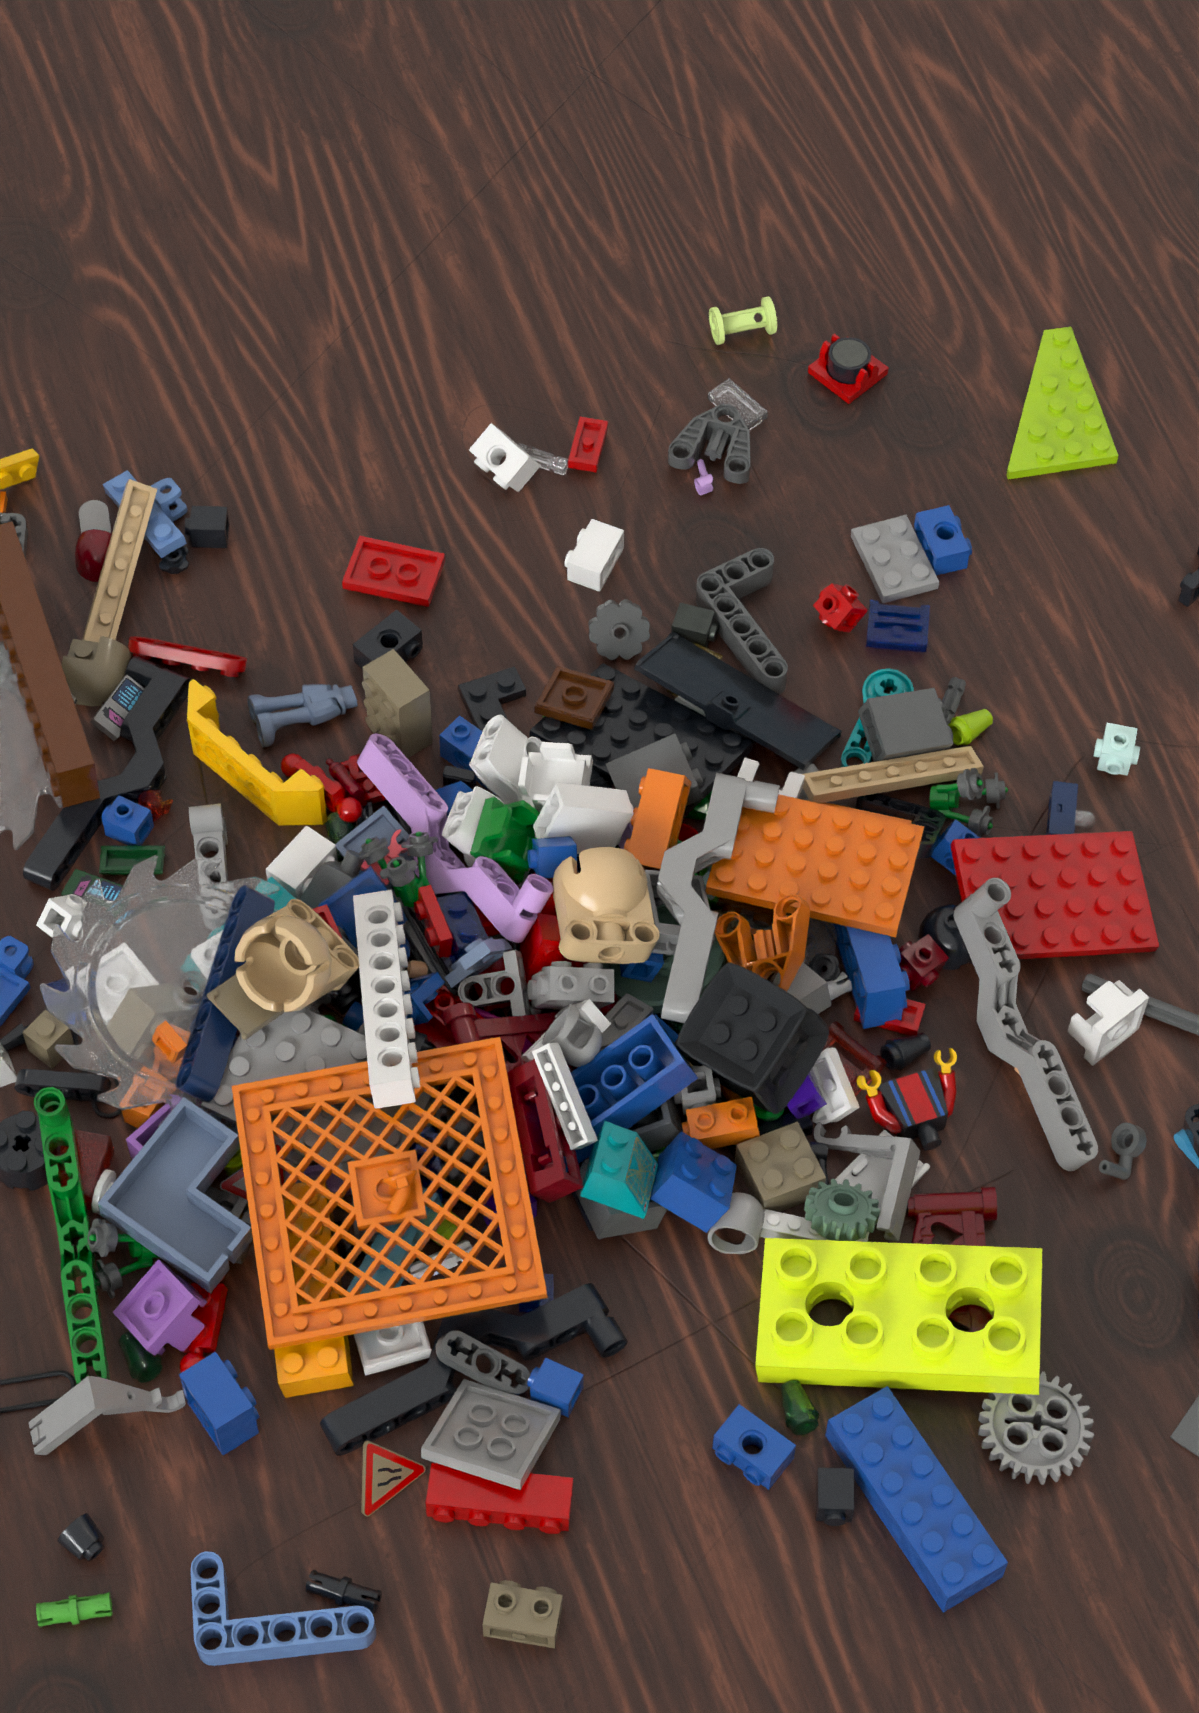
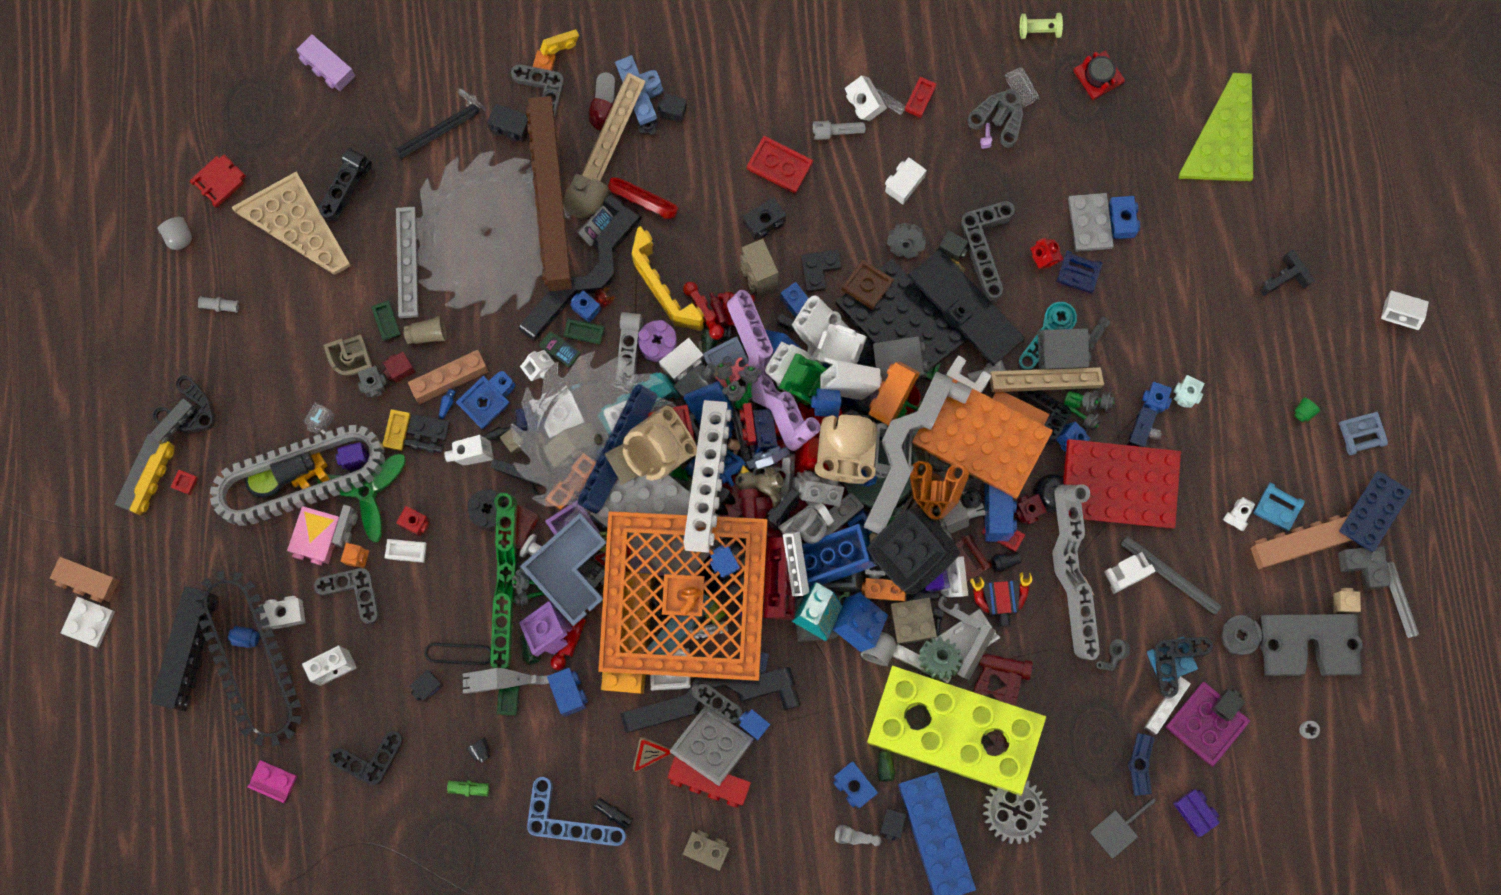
camera: 15 degrees right, 20 degrees up
orange tile [152,1020,187,1064] -> none
sand blue piece [247,684,358,748] -> none
lime cone [948,709,993,745] -> none
none -> dark green tile [496,685,520,716]
none -> medium lavender brick [638,320,677,363]
none -> blue brick [710,545,741,578]
none -> dark tan animal [735,465,784,508]
none -> black plate [767,489,799,531]
none -> light grey piece [813,121,865,140]
none -> light grey piece [835,825,881,846]
none -> blue brick [1142,382,1172,414]

